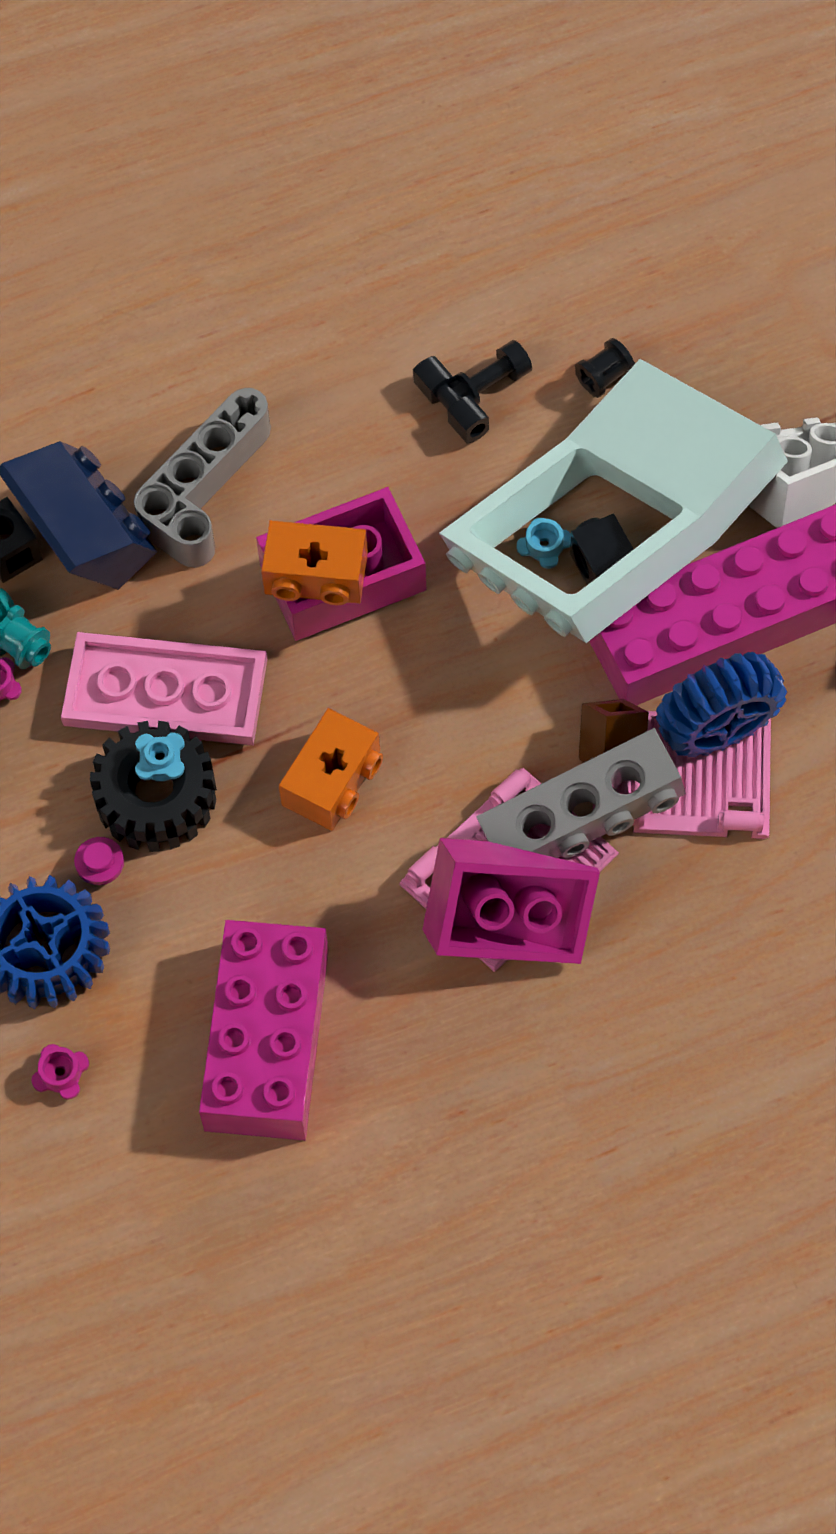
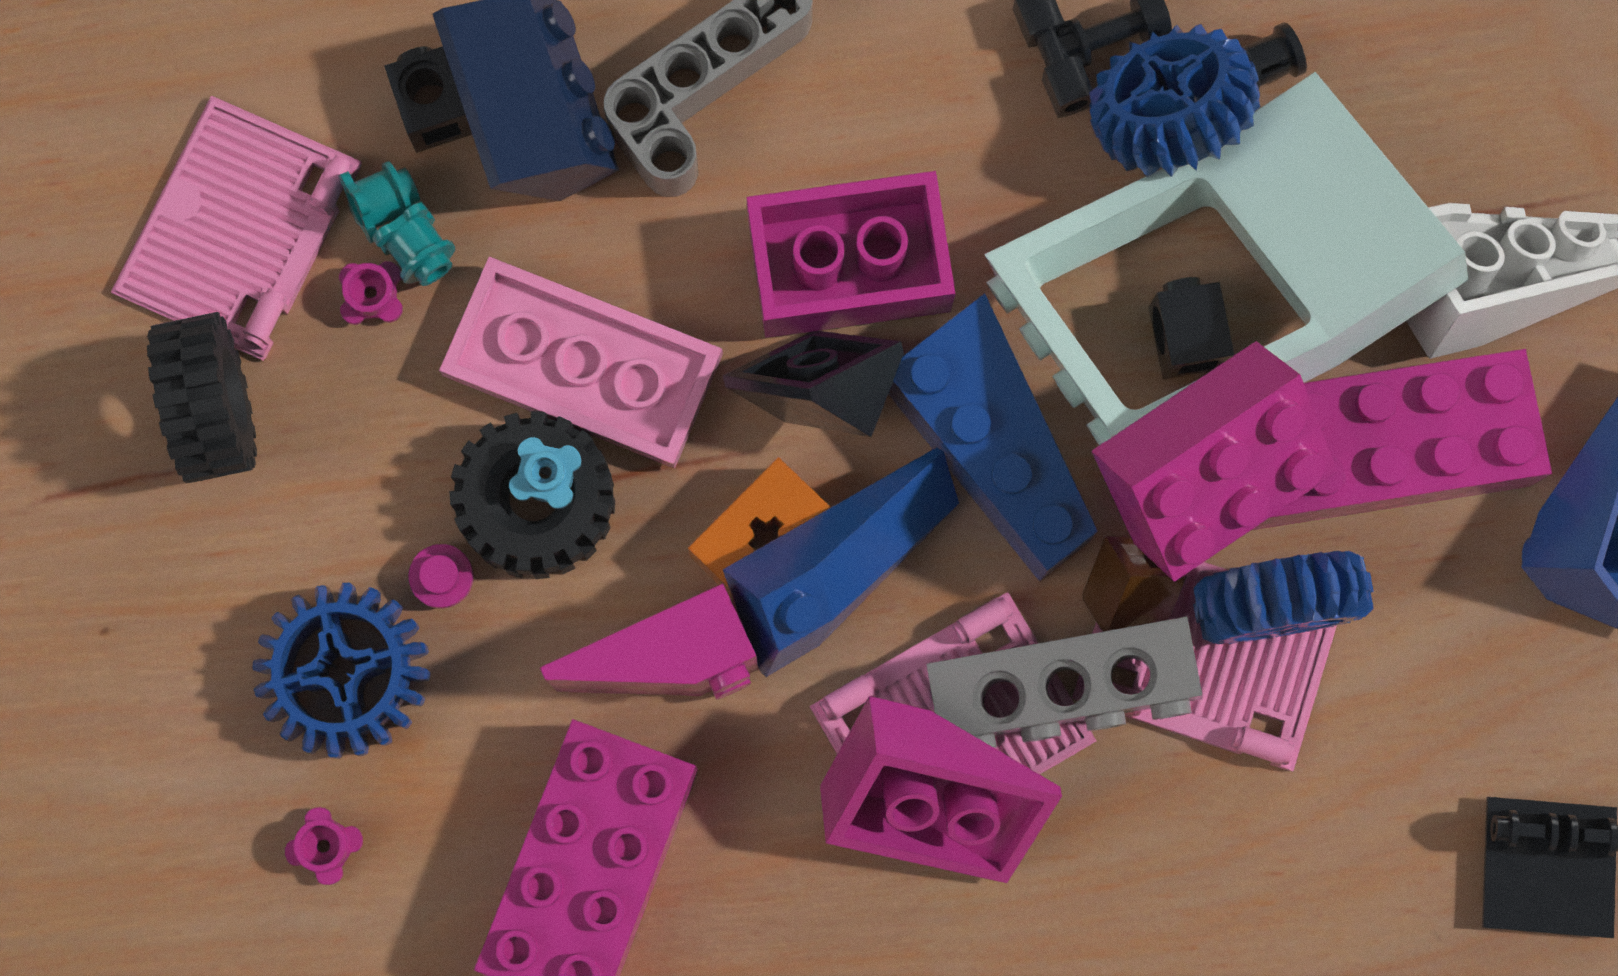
camera: 10 degrees right, 15 degrees up
orange brick [261,520,368,605] -> none
medium azure plate [517,518,571,569] -> none
none -> dark pink slope [540,584,758,700]
none -> black slope [723,331,904,437]
none -> blue wedge [723,447,959,677]
none -> blue wedge [888,293,1098,581]
none -> blue gear [1089,24,1260,177]
none -> dark pink brick [1092,341,1337,582]

